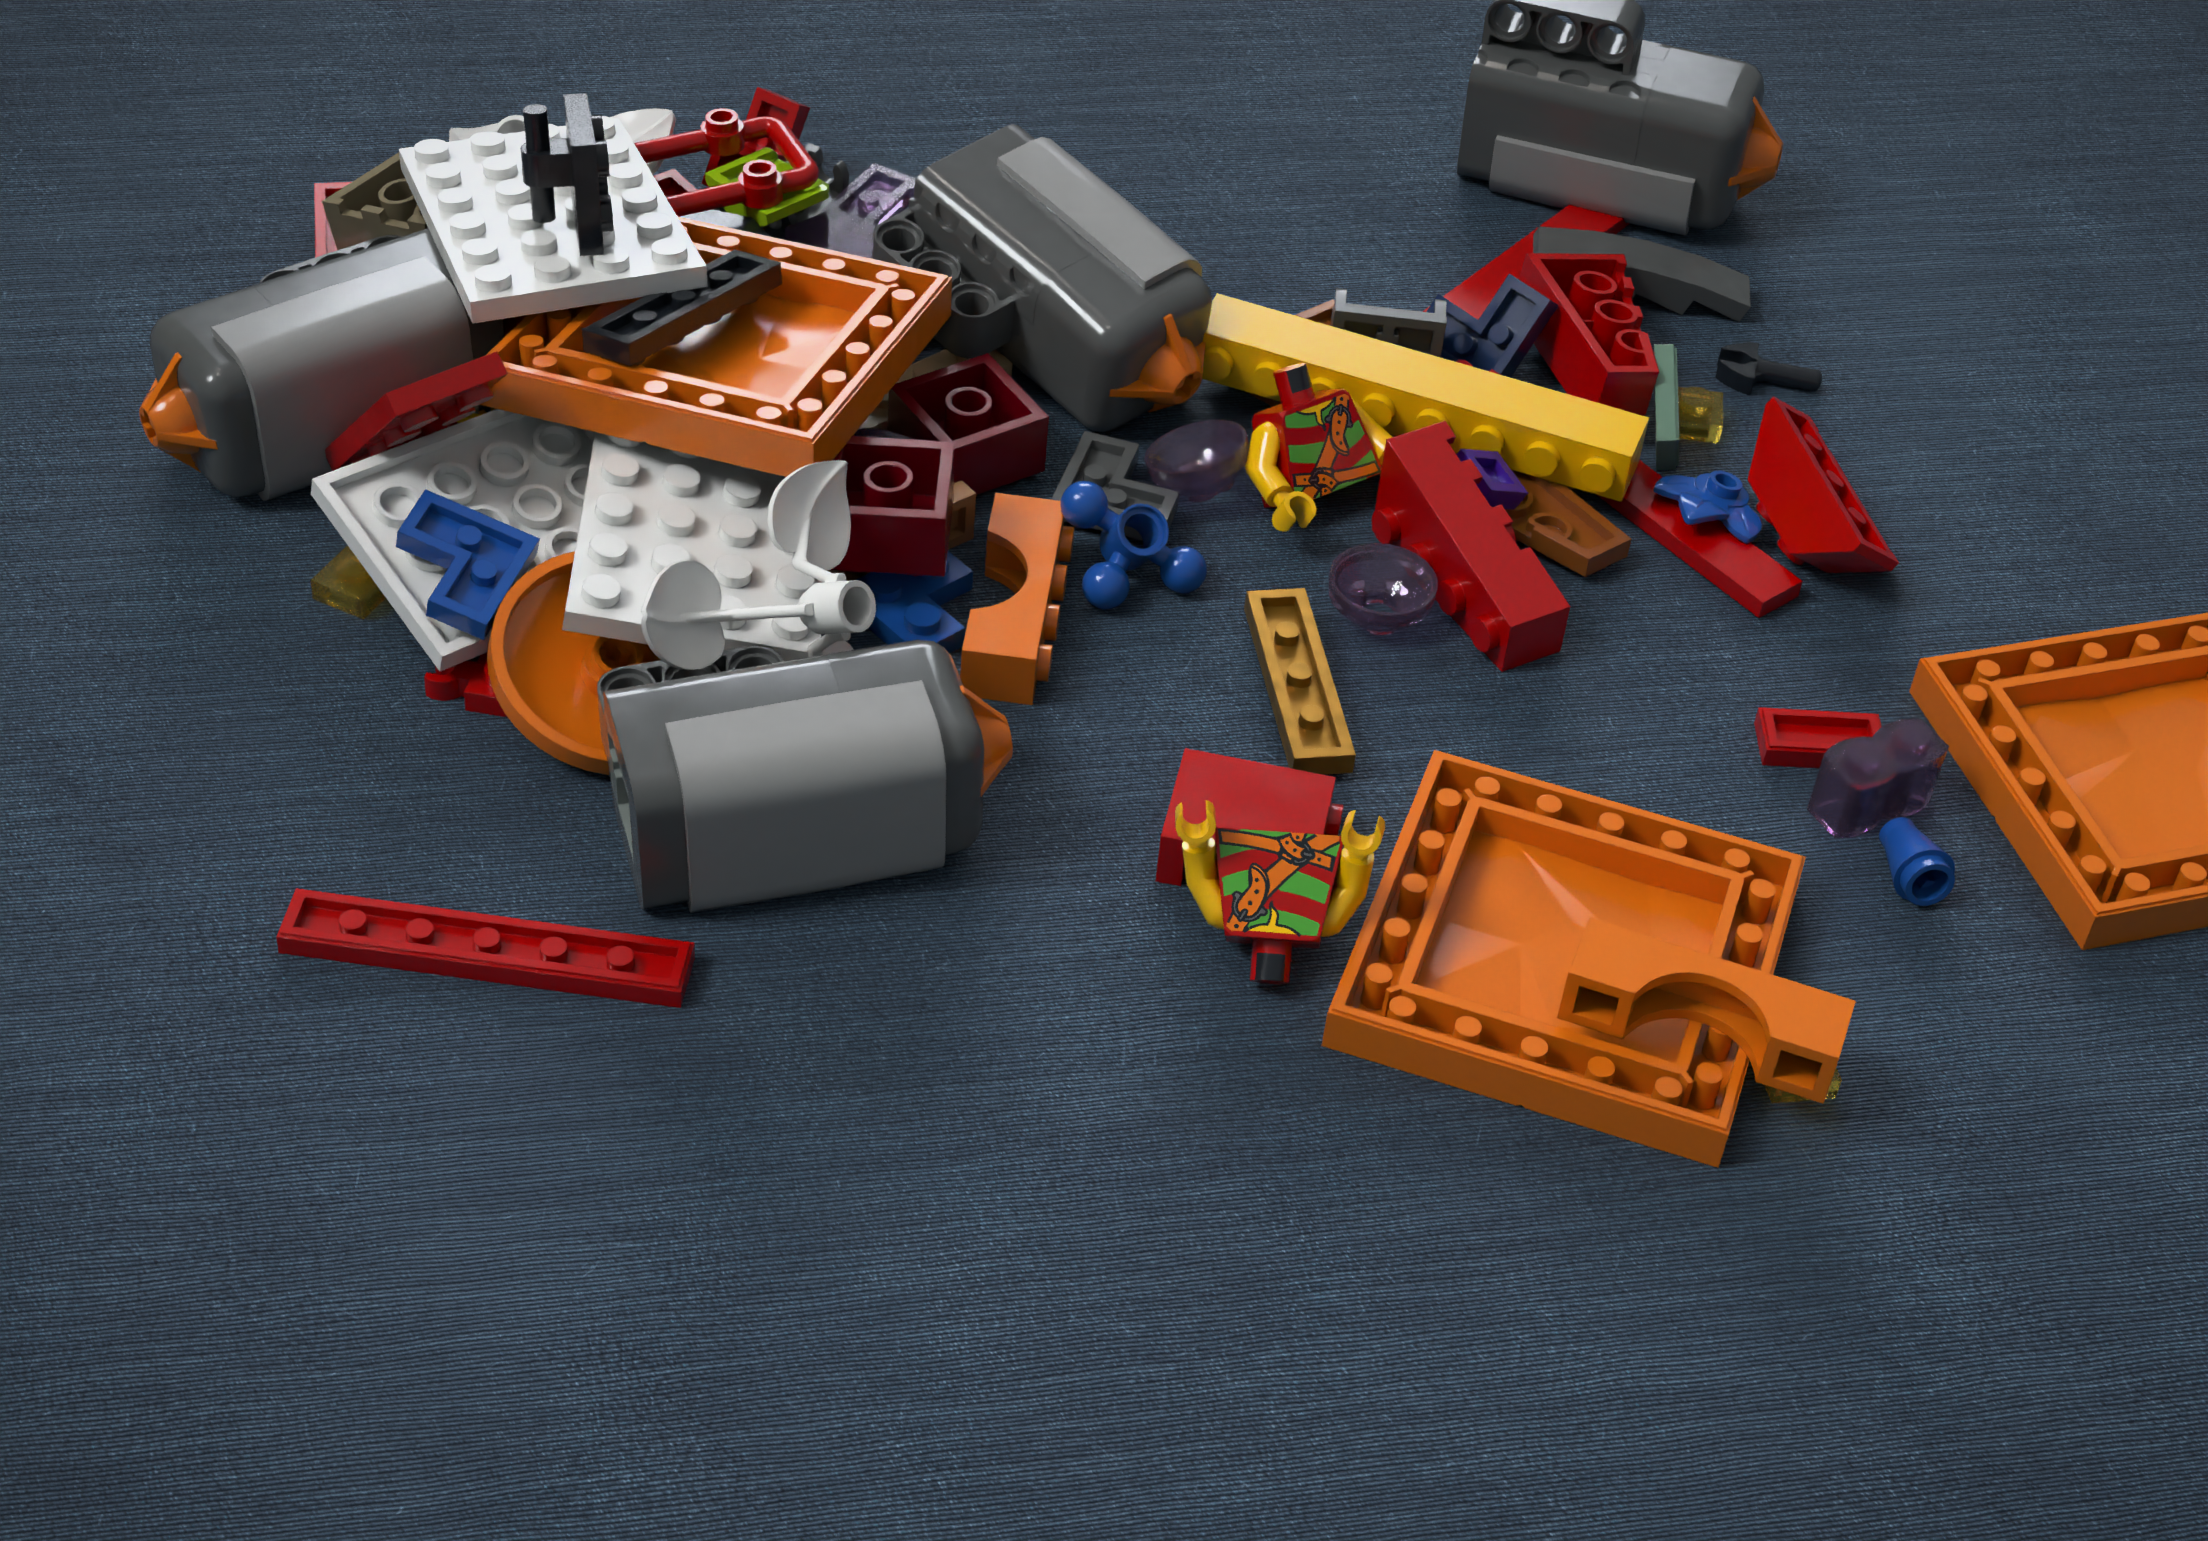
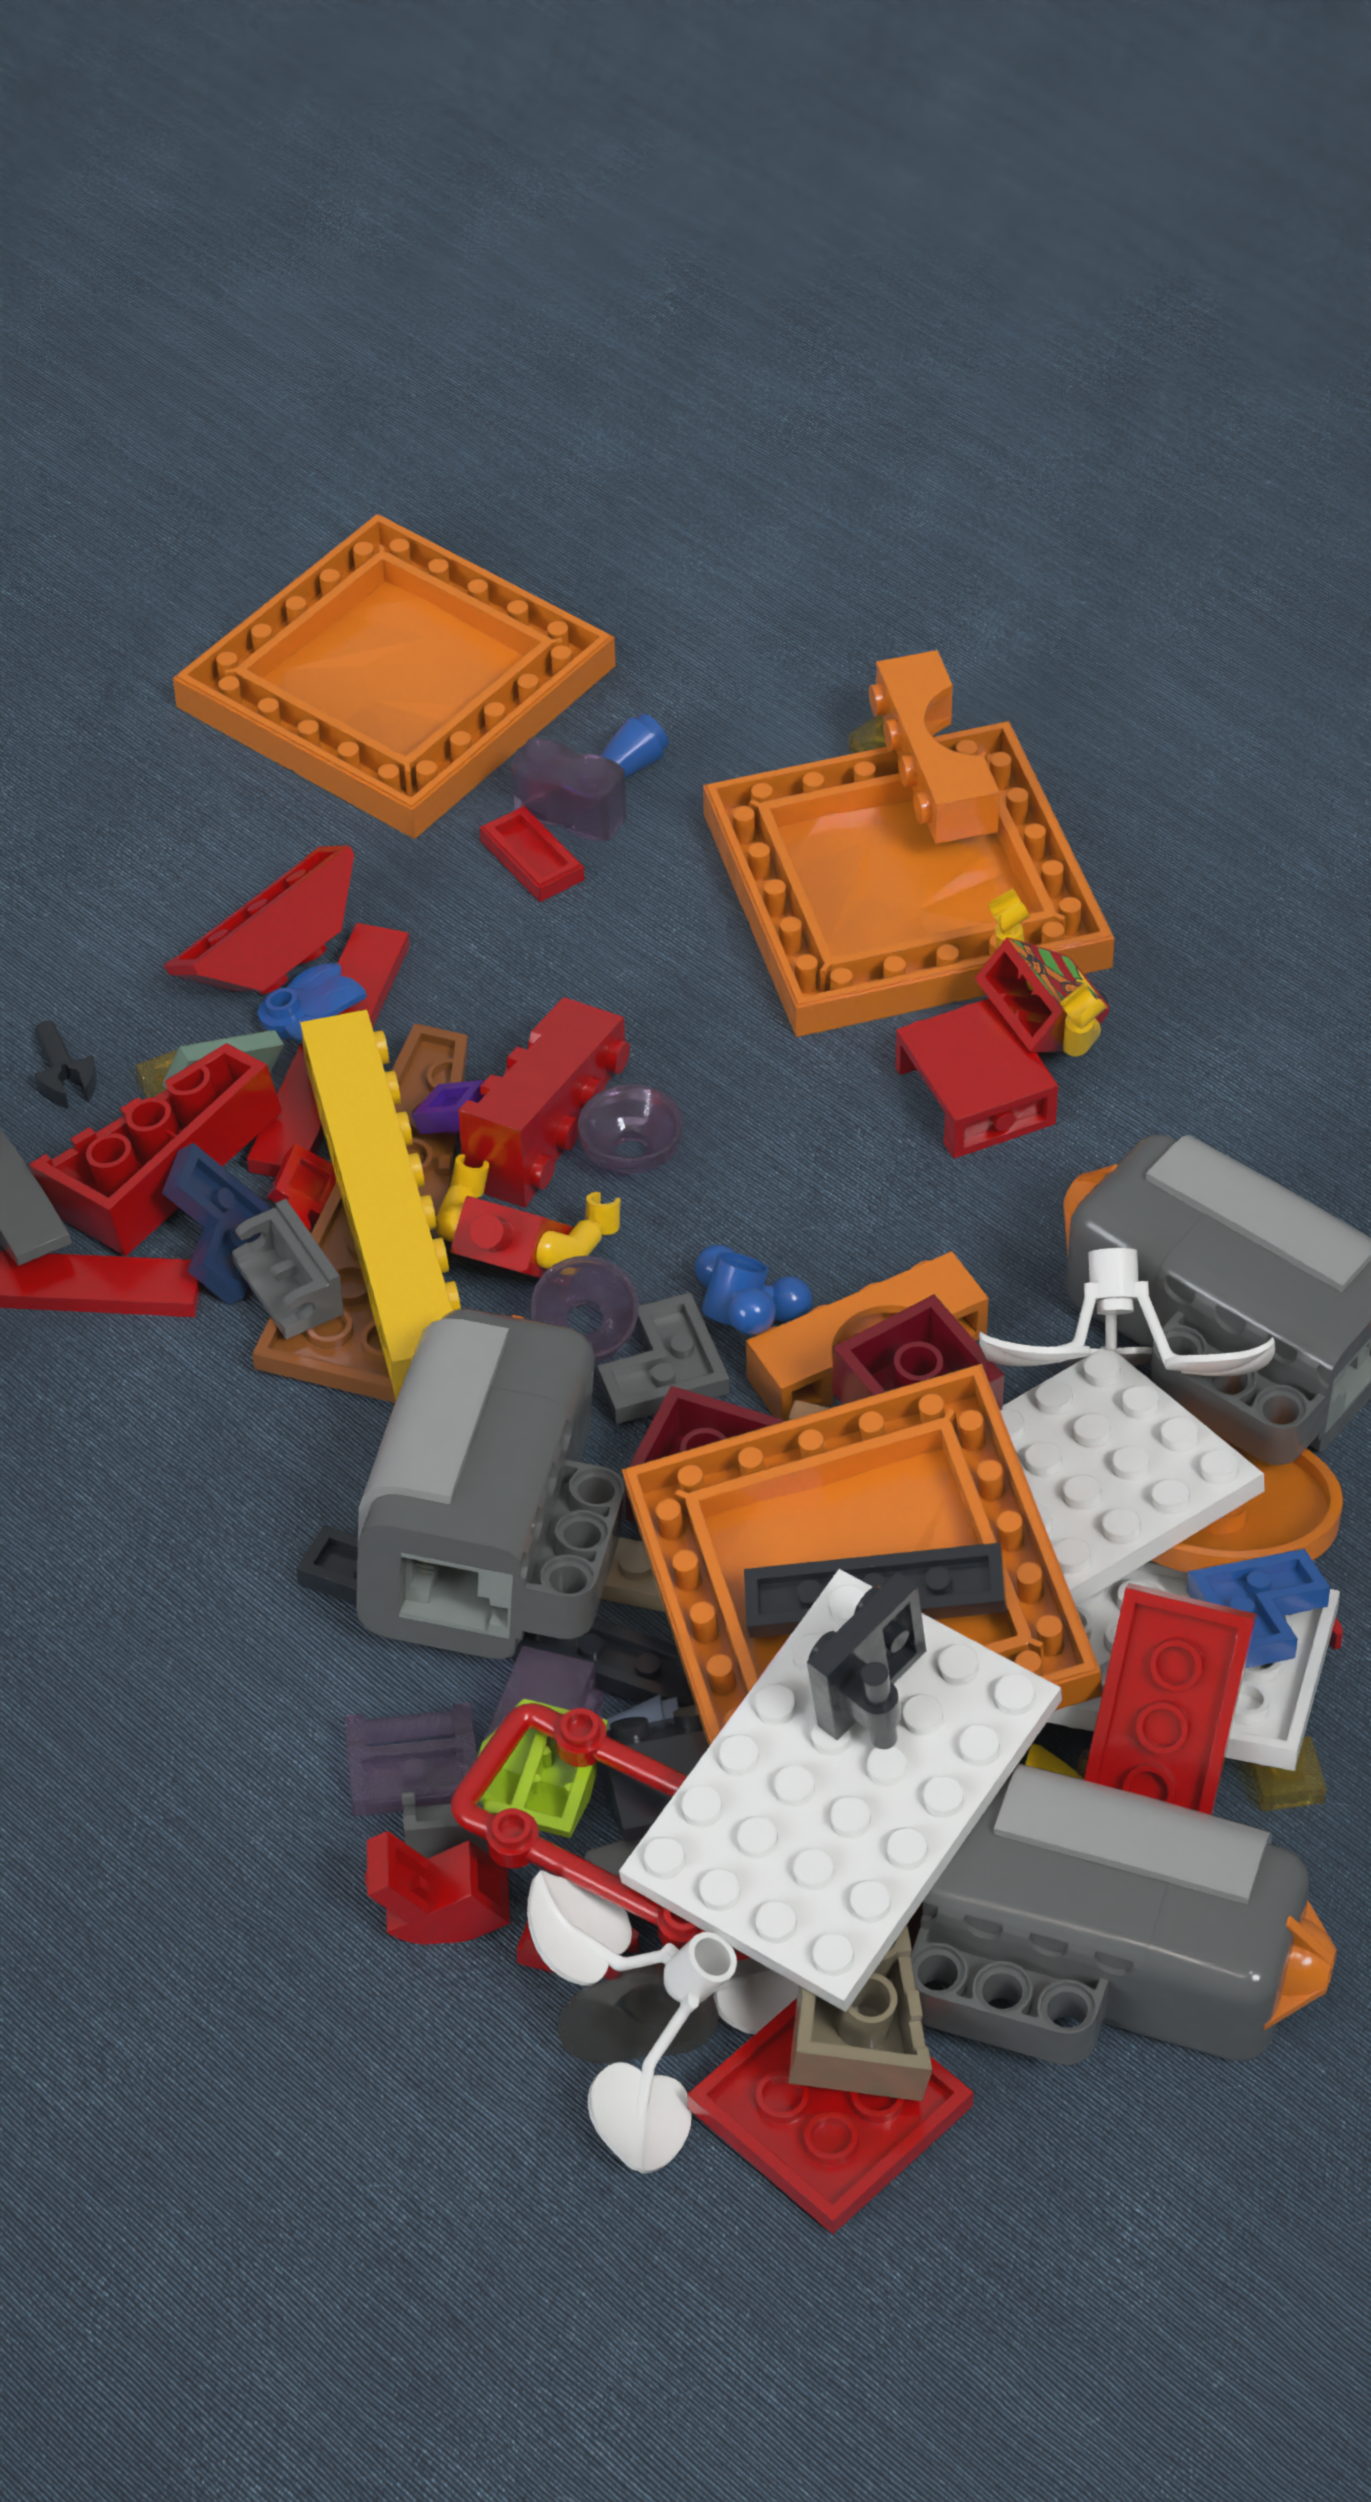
camera: 120 degrees left, 5 degrees up
pearl gold plate [1244,588,1356,775] -> none

